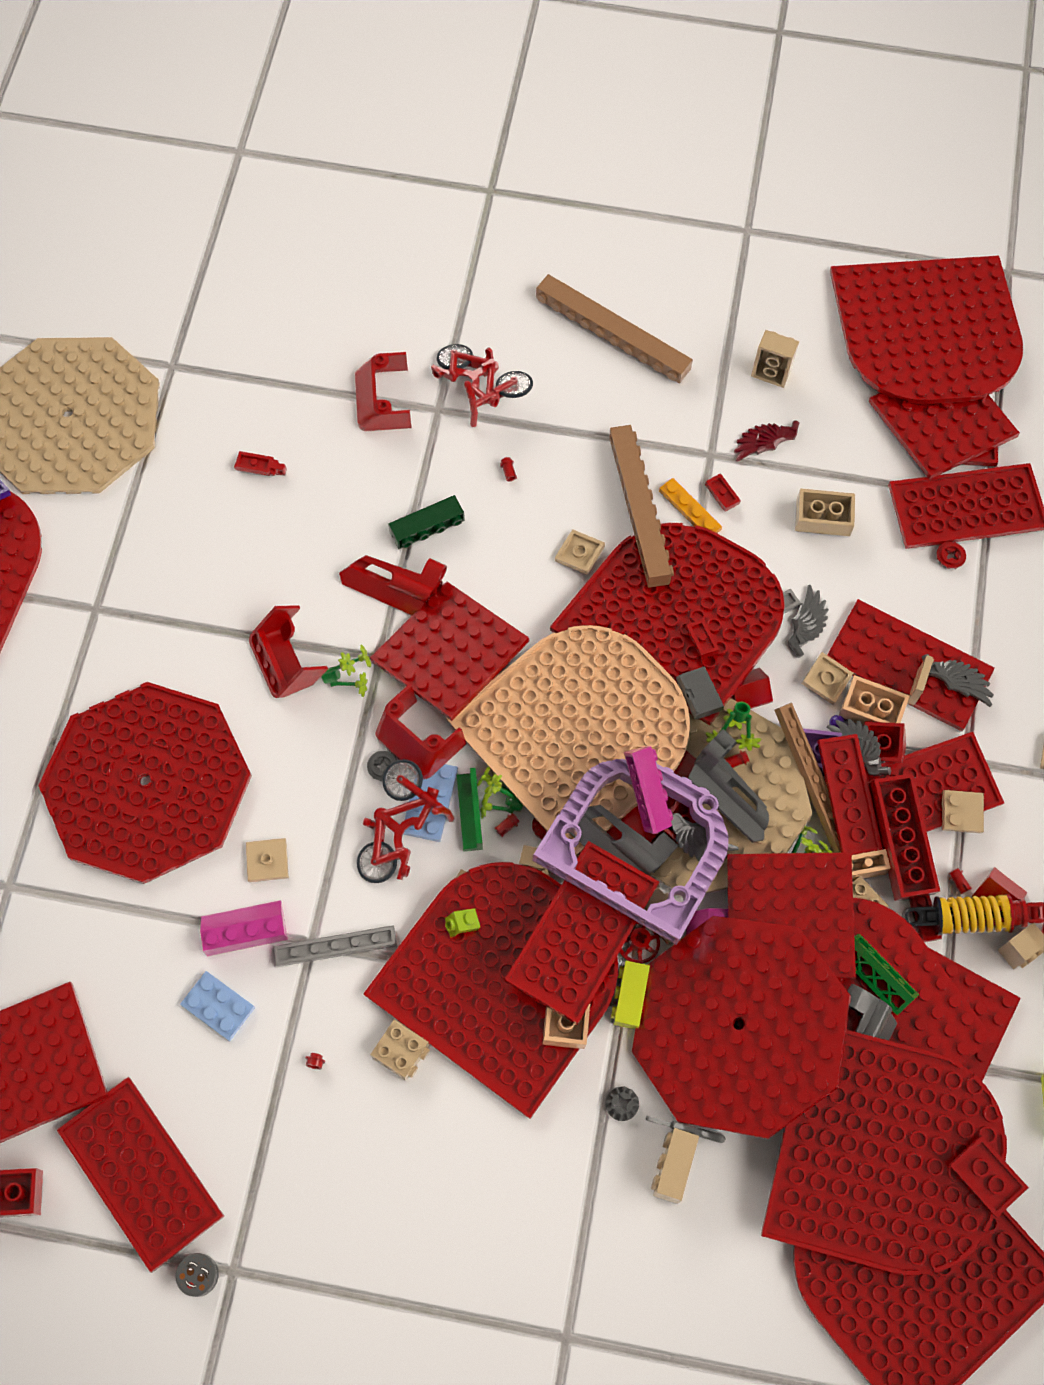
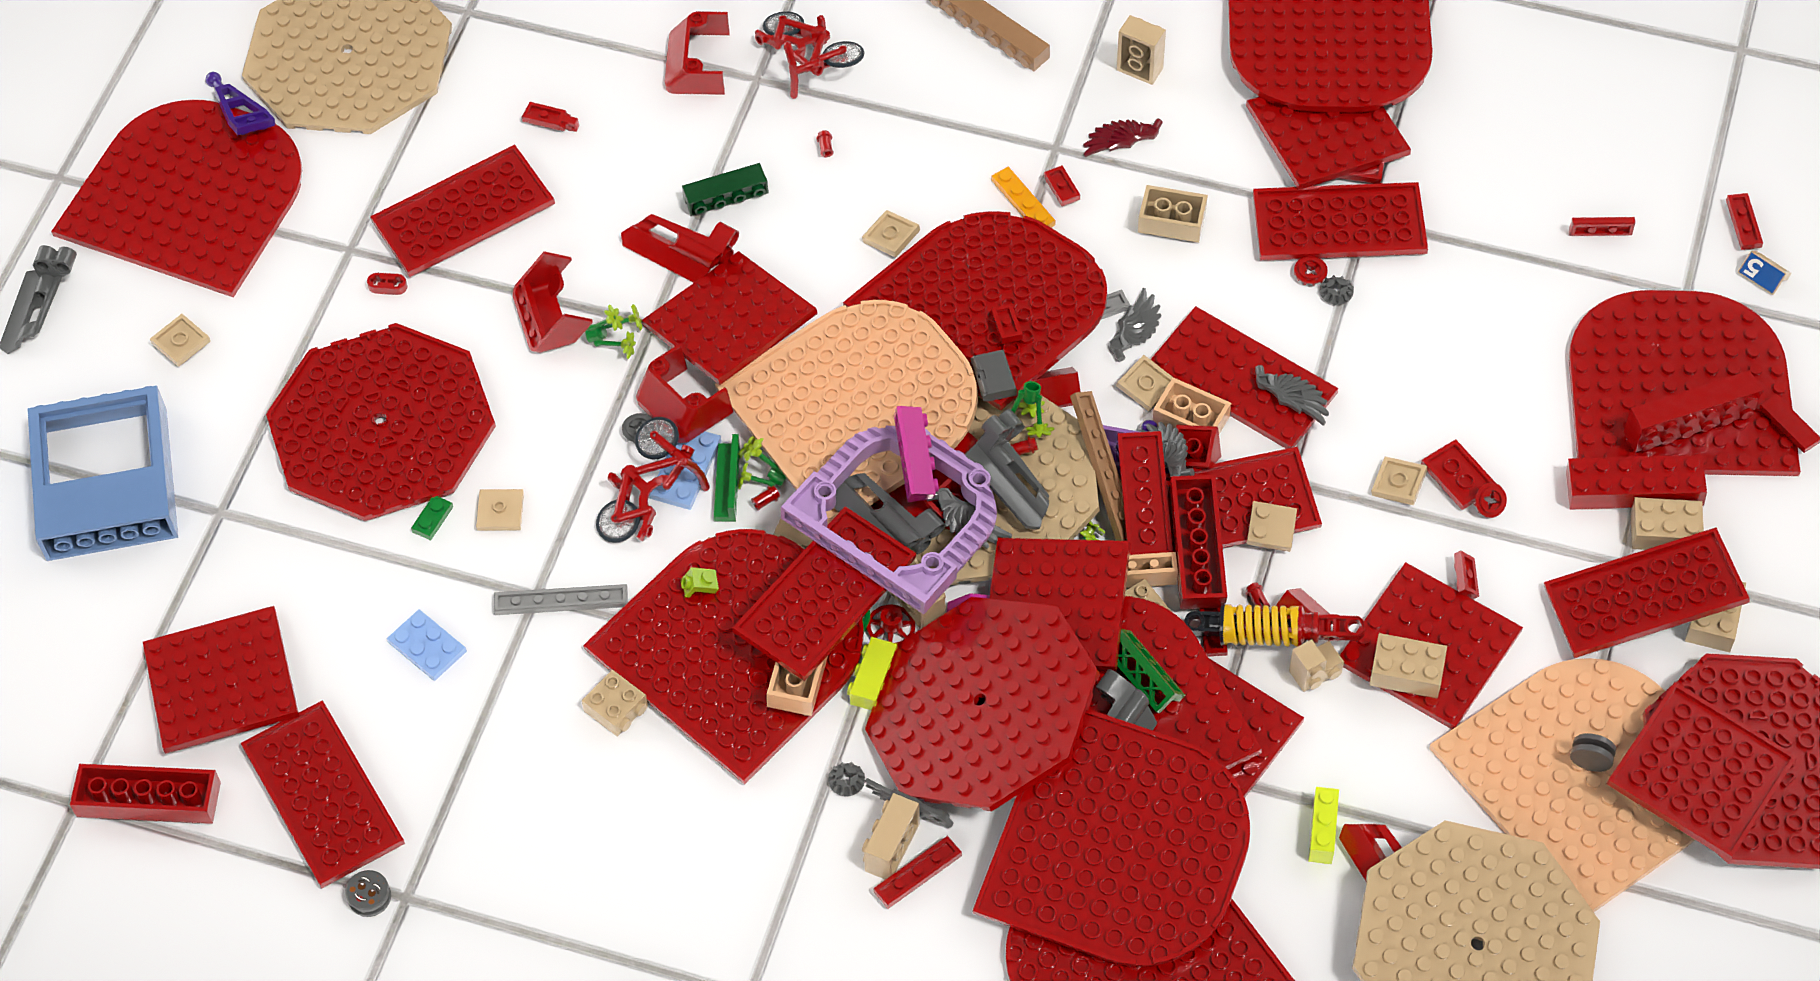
camera: 10 degrees right, 10 degrees down
dark pink slope [200,900,288,957] -> none
red plate [305,1053,326,1070] -> none
medium nougat brick [609,425,674,588] -> none
tan tile [908,655,934,705] -> none
red plate [949,1135,1029,1218] -> none
none -> red beam [367,272,408,295]
none -> red plate [370,144,555,277]
none -> green plate [411,496,453,541]
none -> red plate [873,835,962,909]
none -> dark grey gear [1320,275,1354,305]

